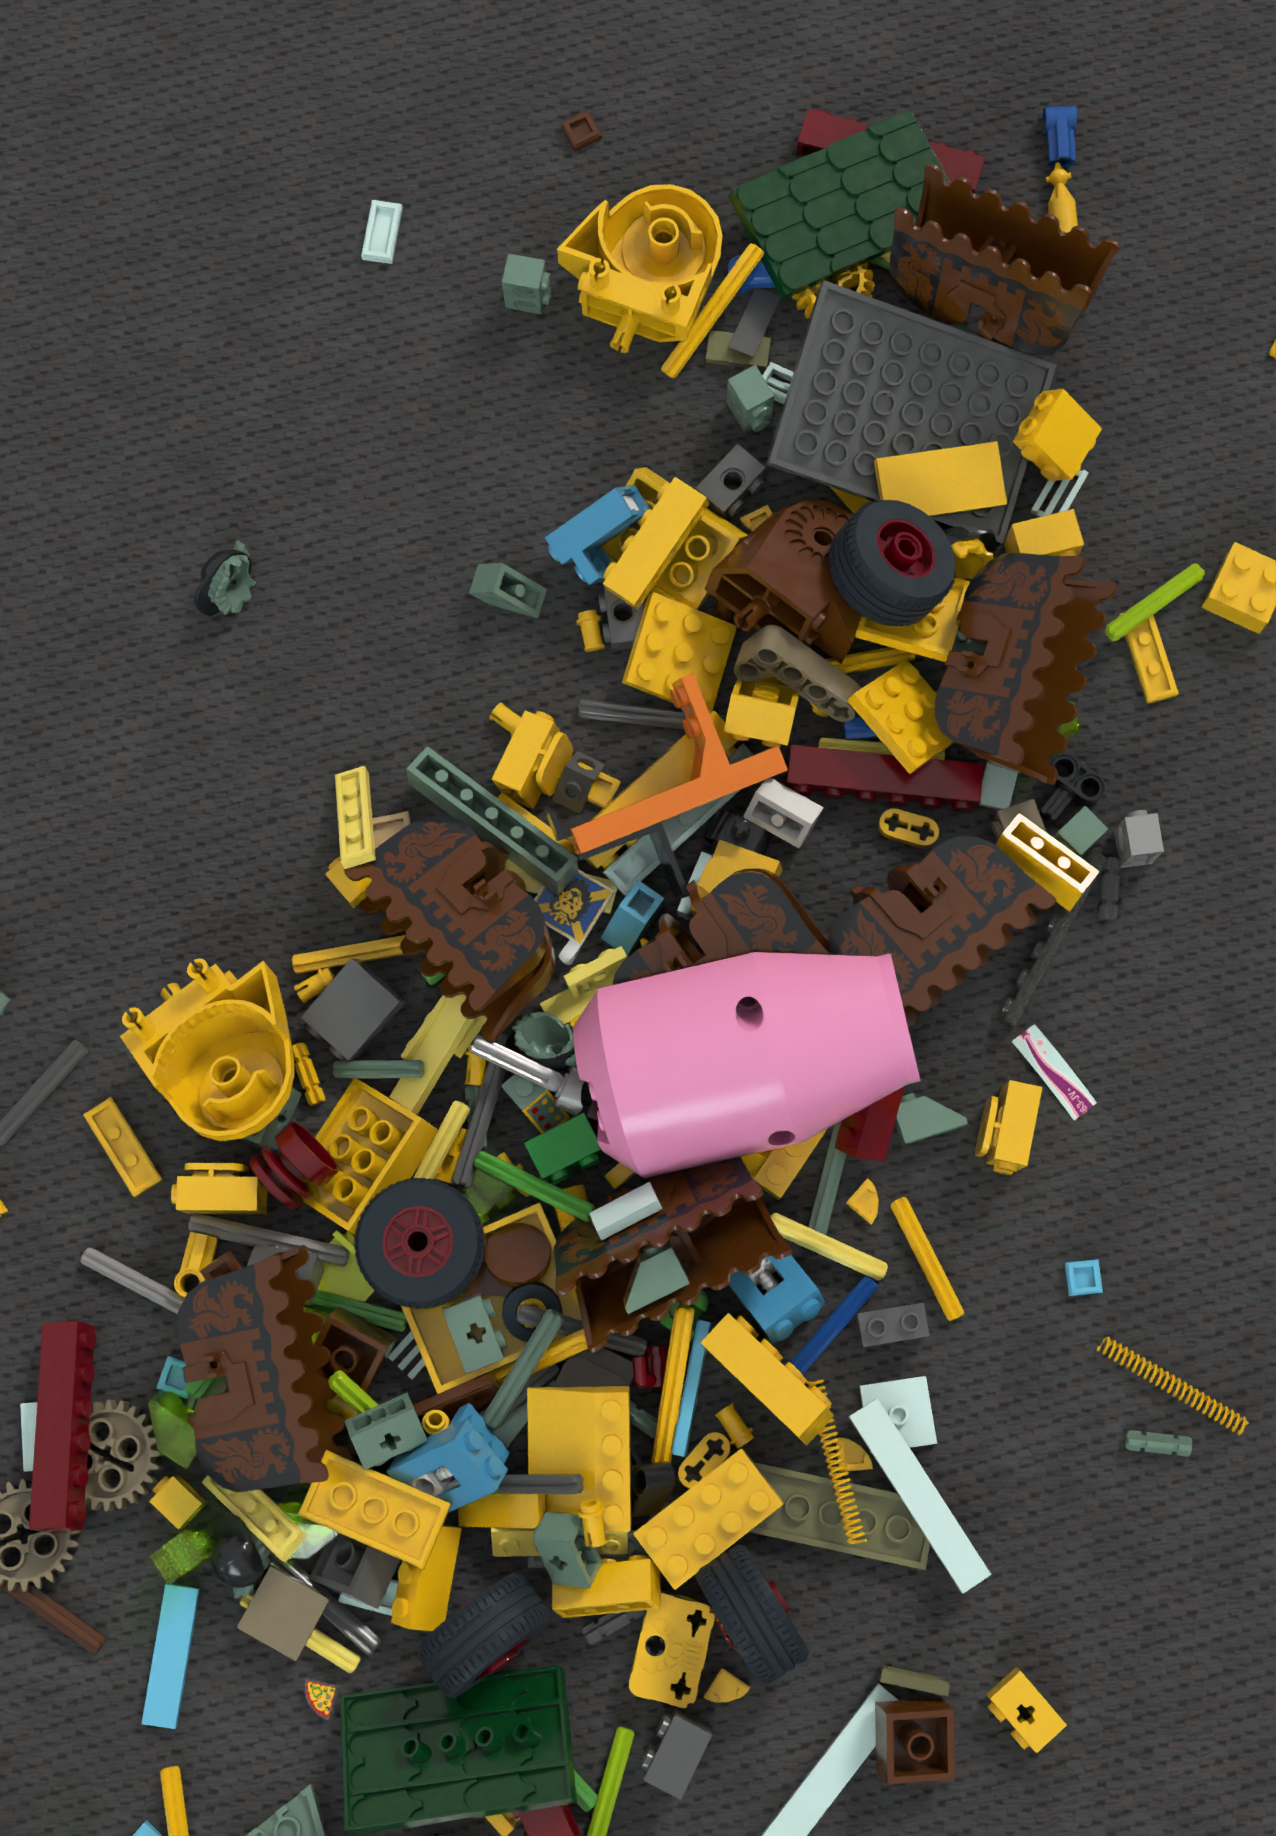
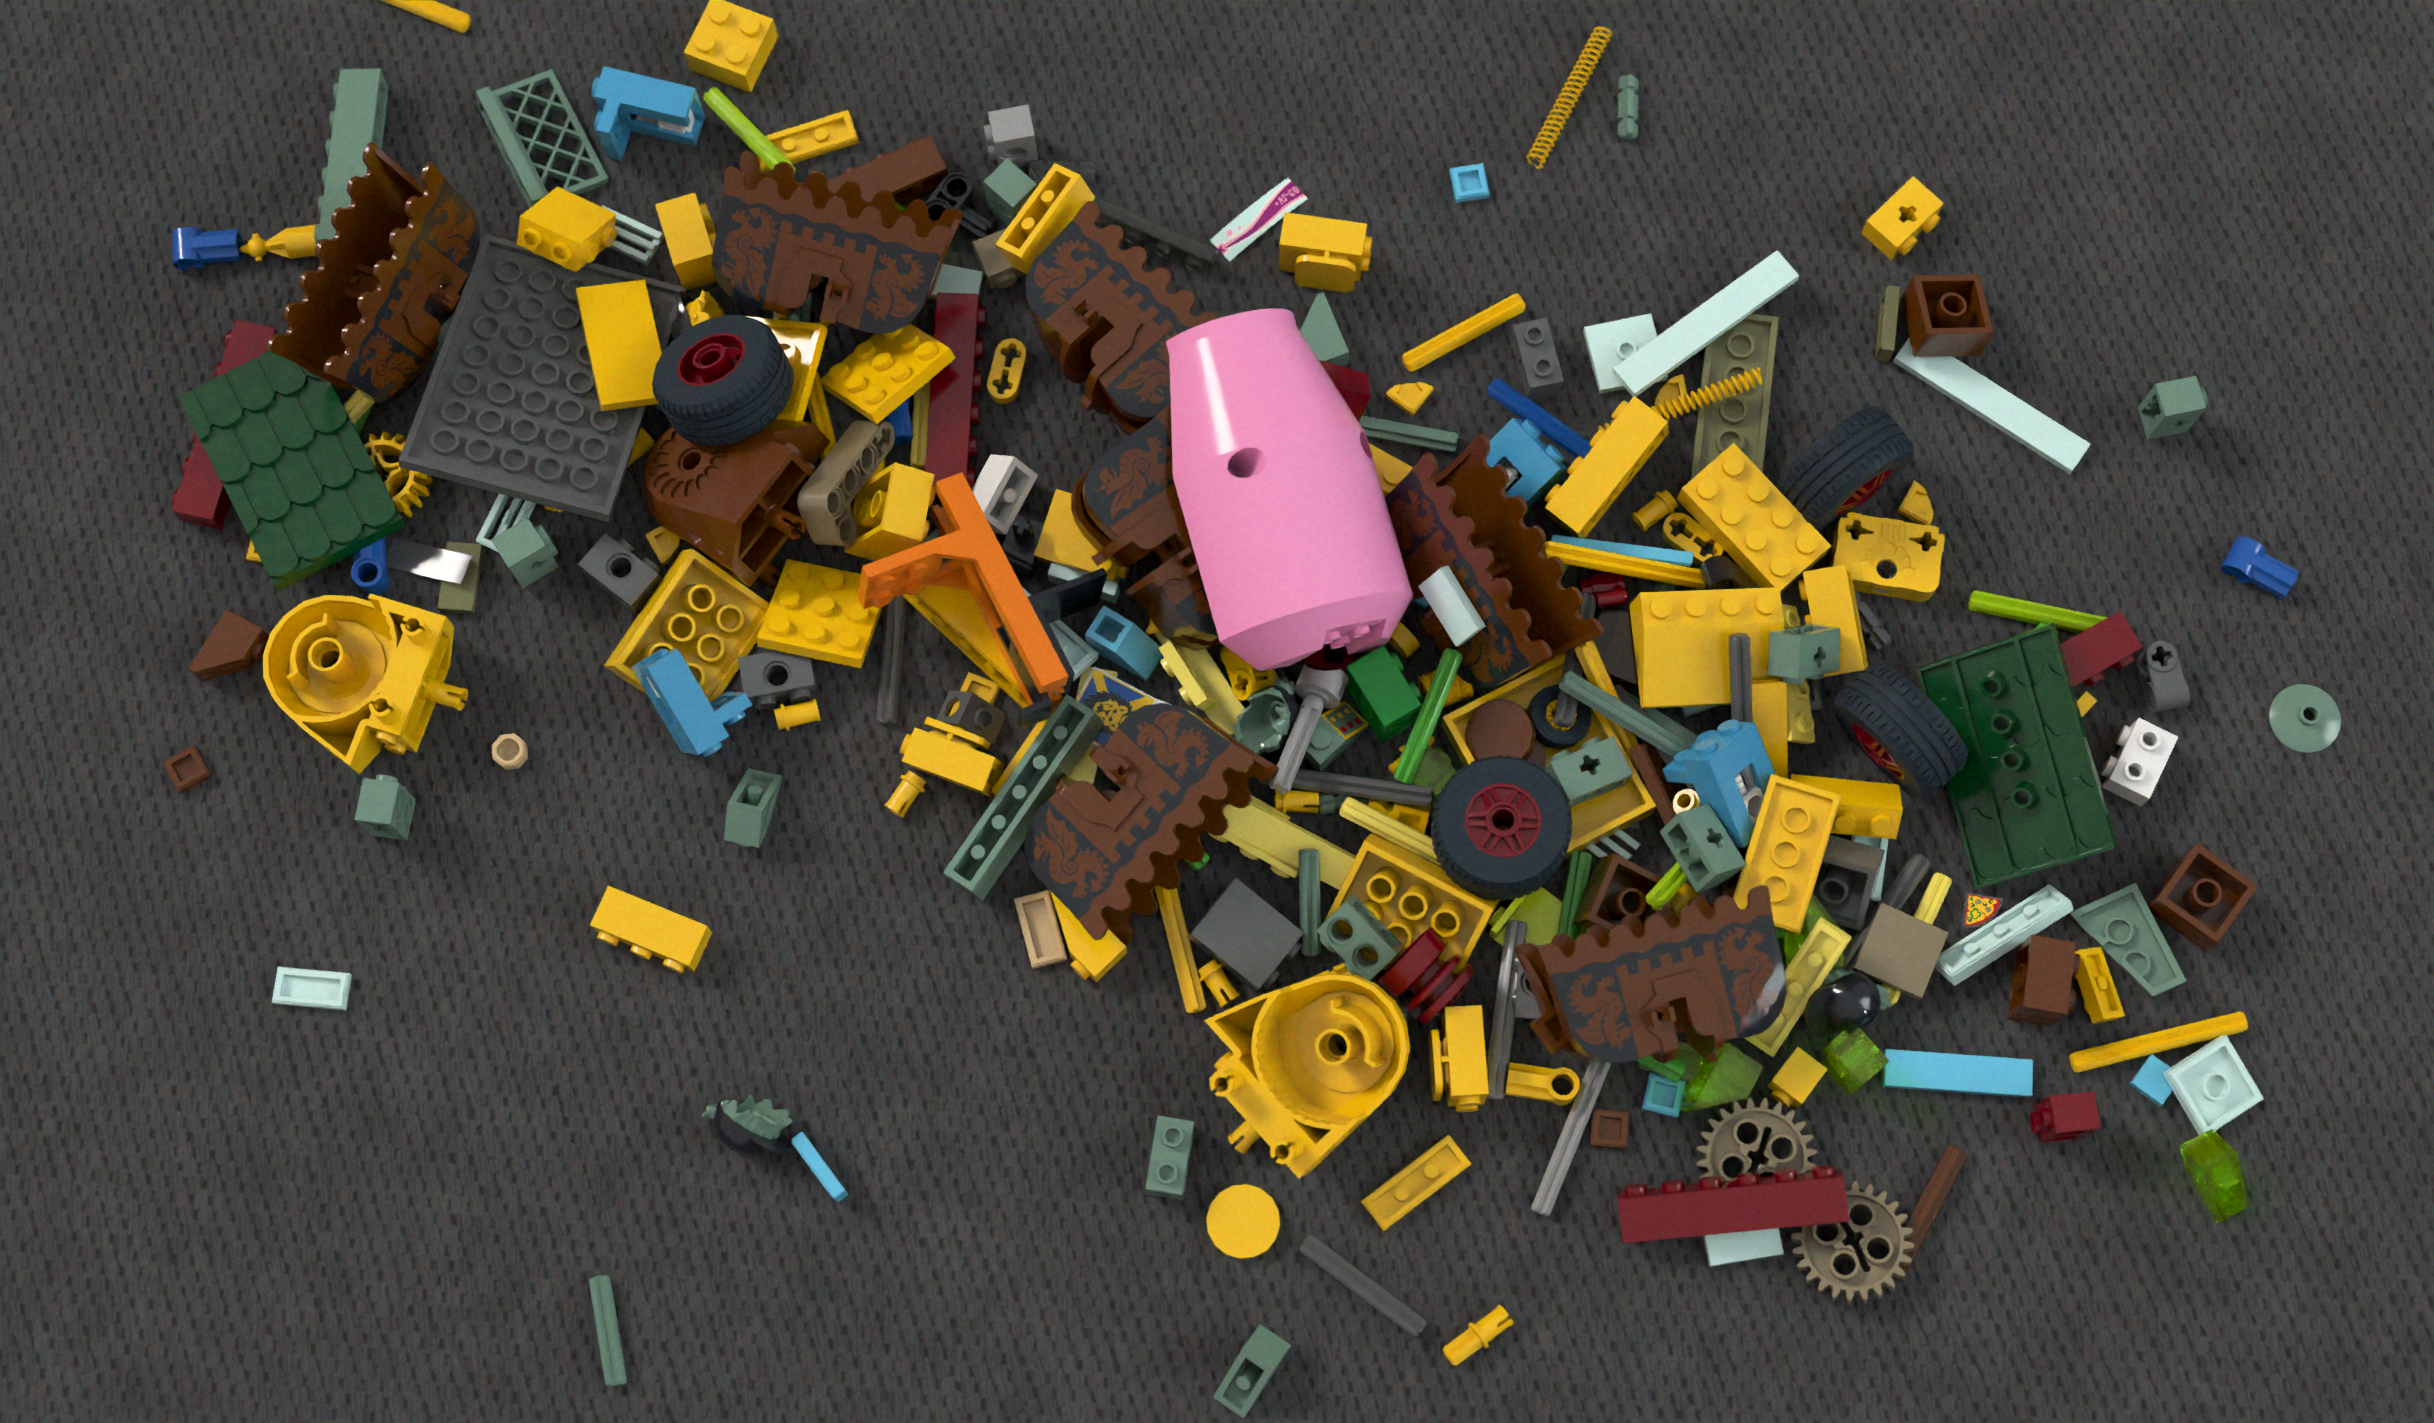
camera: 95 degrees left, 5 degrees down
light yellow tile [335,766,376,869] -> none
yellow pin [577,1499,607,1547] -> none
yellow brick [603,477,709,610] -> none
sand green slope [623,1240,690,1314] -> none
dark grey brick [640,1706,712,1800] -> none
yellow axle [661,243,764,379] -> none
light yellow axle [770,1213,888,1280] -> none
none -> reddish brown slope [188,609,269,681]
none -> sand green brick [314,69,388,244]
none -> sand green fence [476,69,609,208]
none -> tan tile [492,733,528,770]
none -> sand green axle [589,1275,627,1387]
none -> yellow brick [590,886,712,973]
none -> dark azure brick [592,66,705,161]
none -> medium azure tile [792,1132,849,1202]
none -> reddish brown brick [827,136,948,208]
none -> sand green brick [1145,1116,1195,1200]
none -> yellow tile [1206,1184,1280,1260]
none -> sand green brick [1316,894,1404,981]
none -> reddish brown tile [1589,1108,1630,1150]
none -> light aqua tile [1935,884,2074,986]
none -> reddish brown brick [2007,935,2080,1027]
none -> dark red brick [2029,1091,2101,1143]
none -> yellow plate [2075,947,2125,1024]

